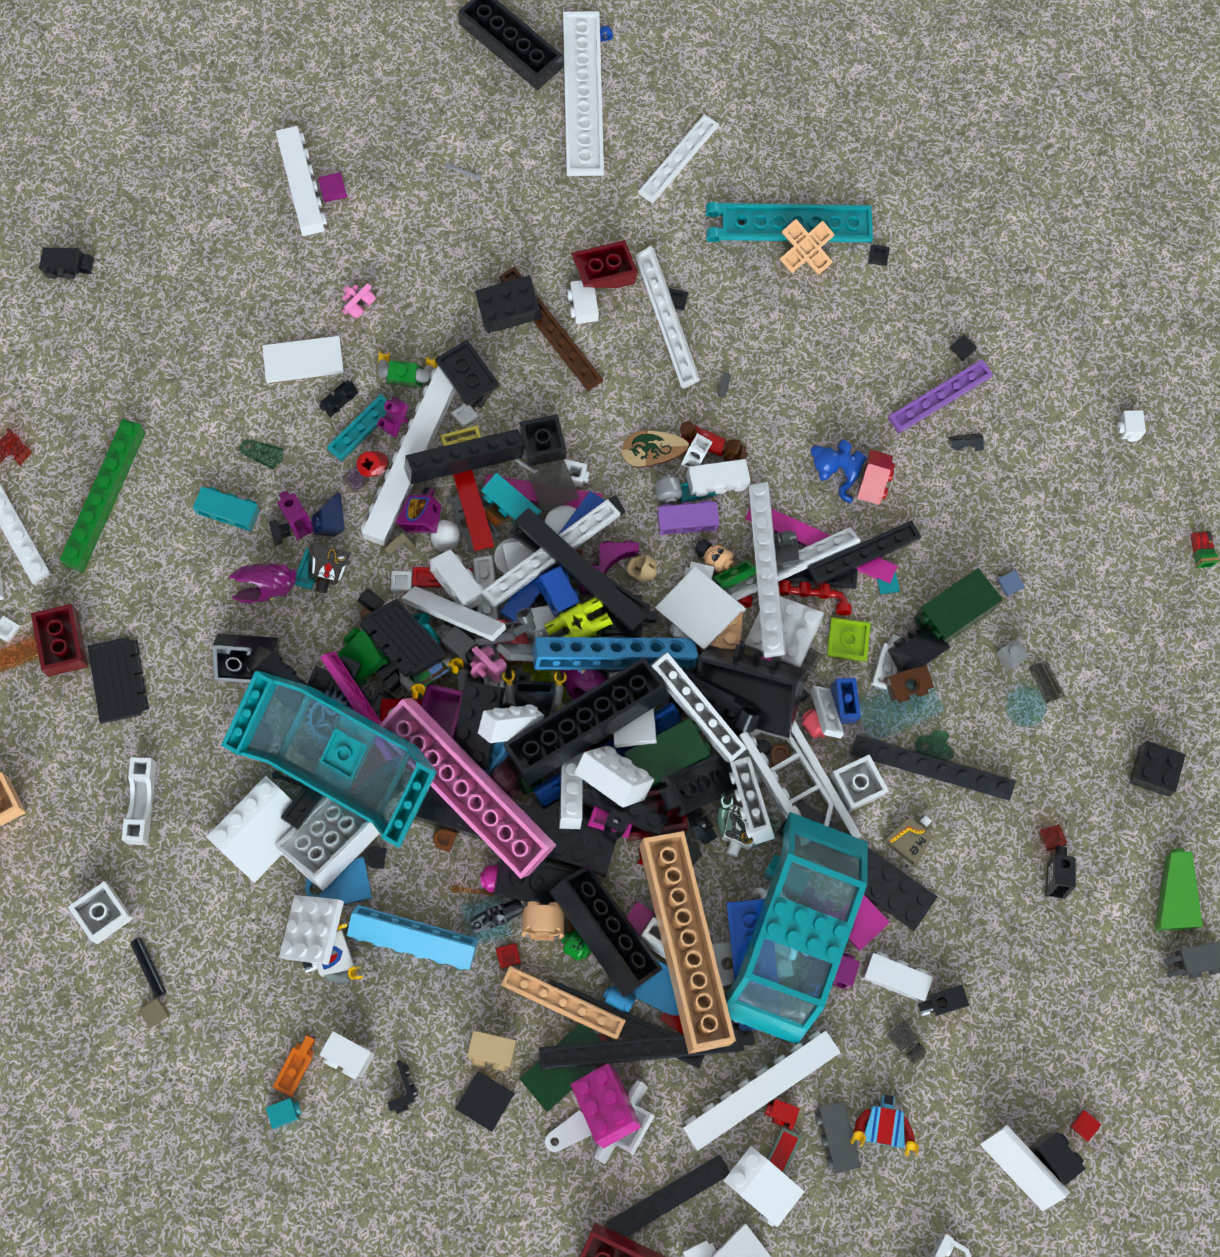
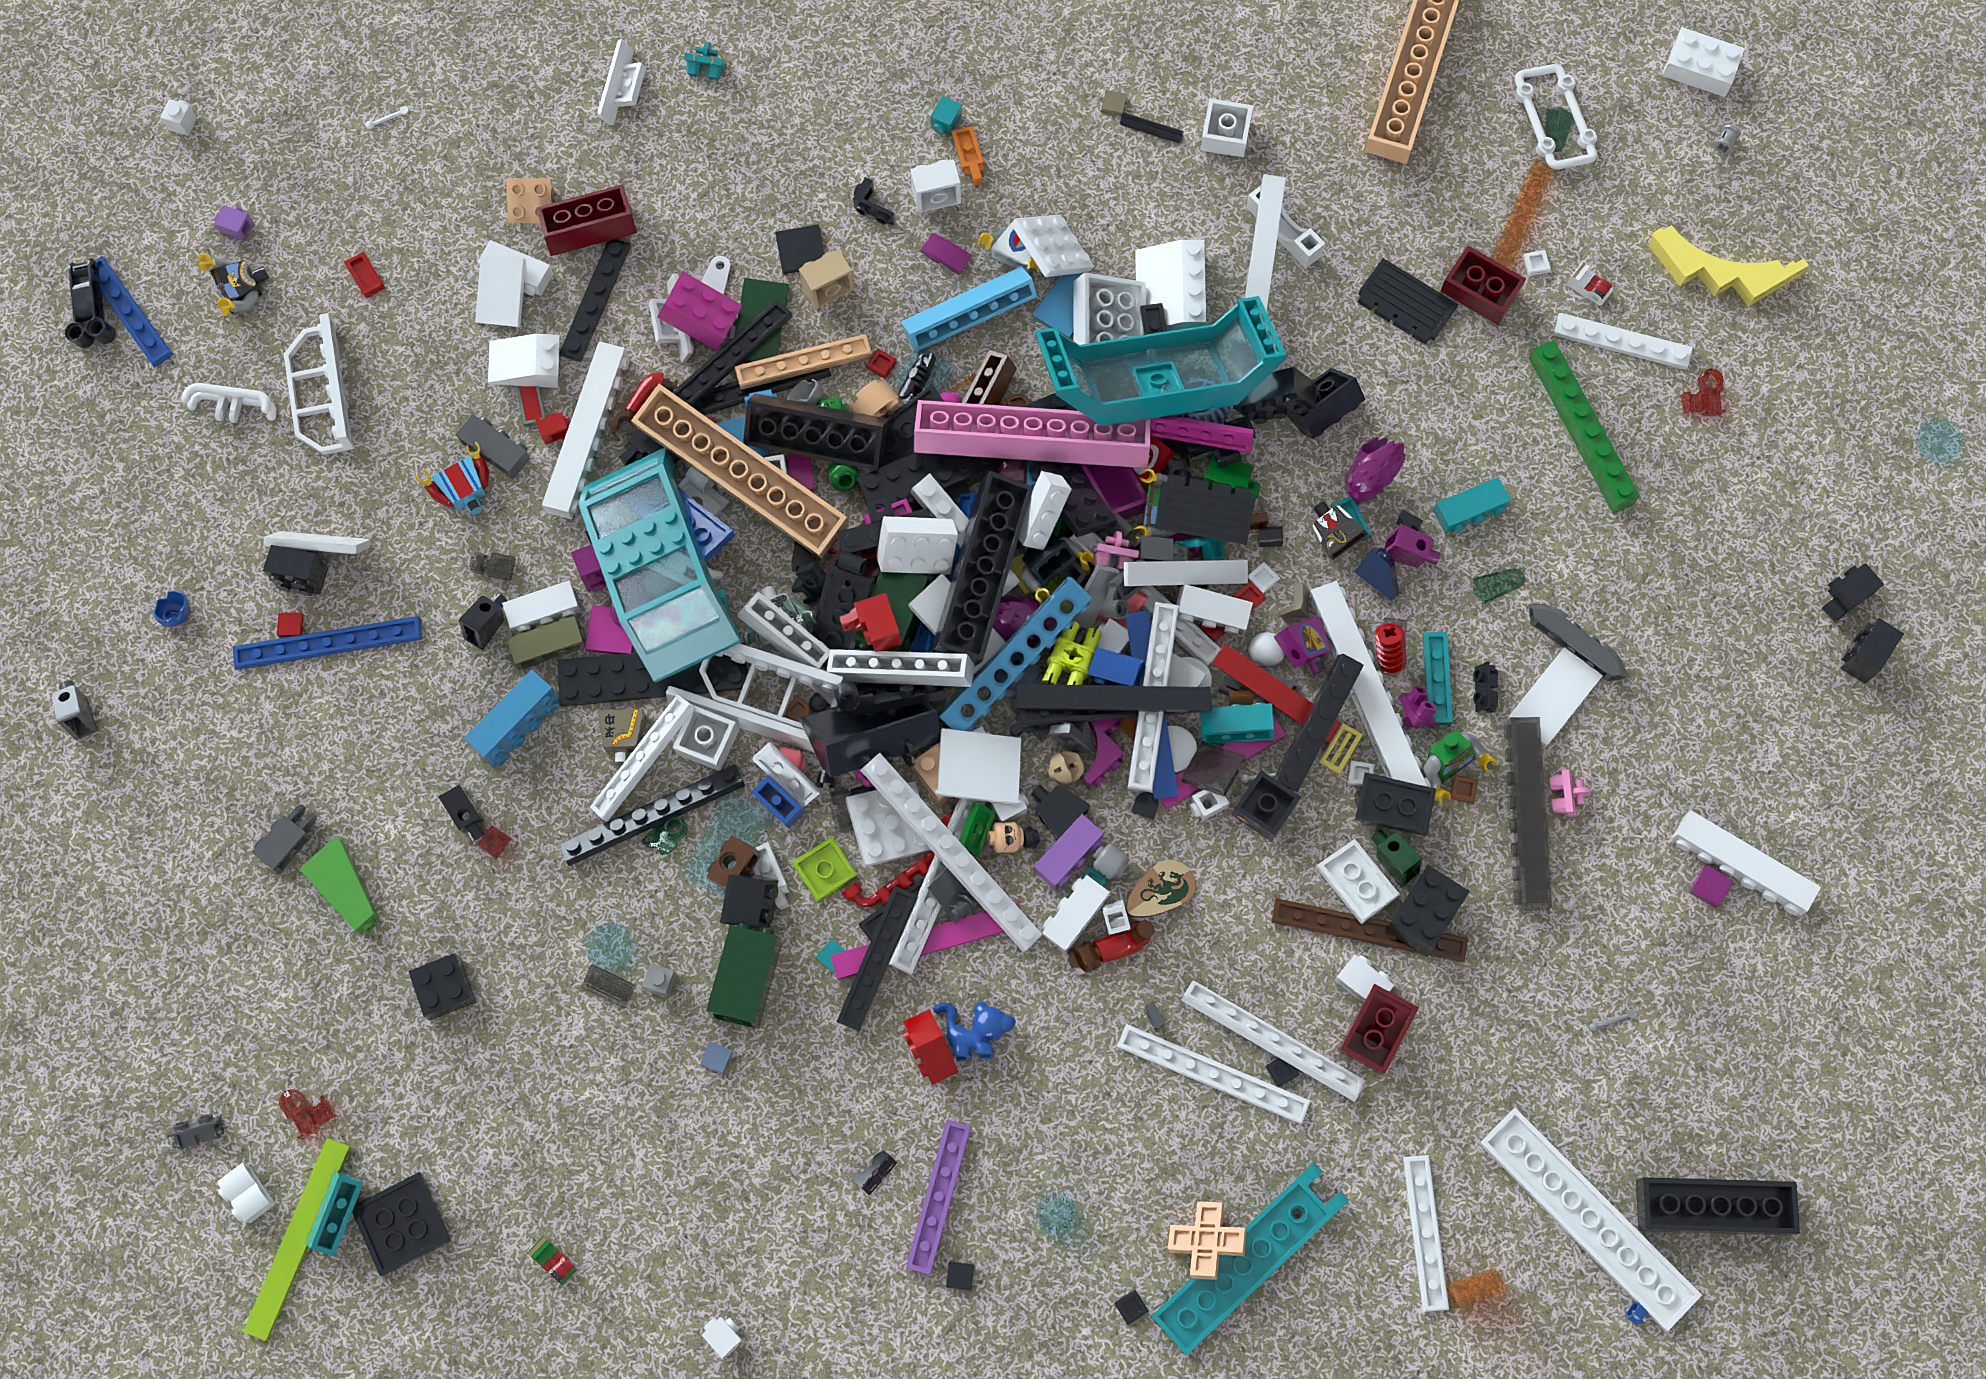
camera: 145 degrees right, 0 degrees up
none -> blue hair [153,590,190,627]
none -> blue tile [232,616,423,670]
none -> dark azure brick [464,669,559,768]
none -> olive brick [507,616,585,670]
none -> white tile [590,694,695,822]
none -> piece [610,372,678,435]
none -> light grey hair [787,379,823,405]
none -> green head [827,462,859,492]
none -> red hinge [839,593,902,652]
none -> magenta slope [920,233,972,274]
none -> reddish brown brick [962,350,1017,406]
none -> black torso [1031,785,1090,841]
none -> clear light blue gear [1035,1192,1078,1236]
none -> dark grey slope [1049,721,1095,753]
none -> white tile [1117,1024,1310,1125]
none -> white tile [1238,174,1286,345]
none -> white tile [1316,839,1400,924]
none -> dark green torso [1371,829,1422,887]
none -> clear orange brick [1446,1268,1507,1309]
none -> dark orange tile [1450,775,1478,804]
none -> clear smoke brick [1504,717,1552,911]
none -> dark grey brick [1529,604,1628,681]
none -> black brick [1840,618,1904,684]

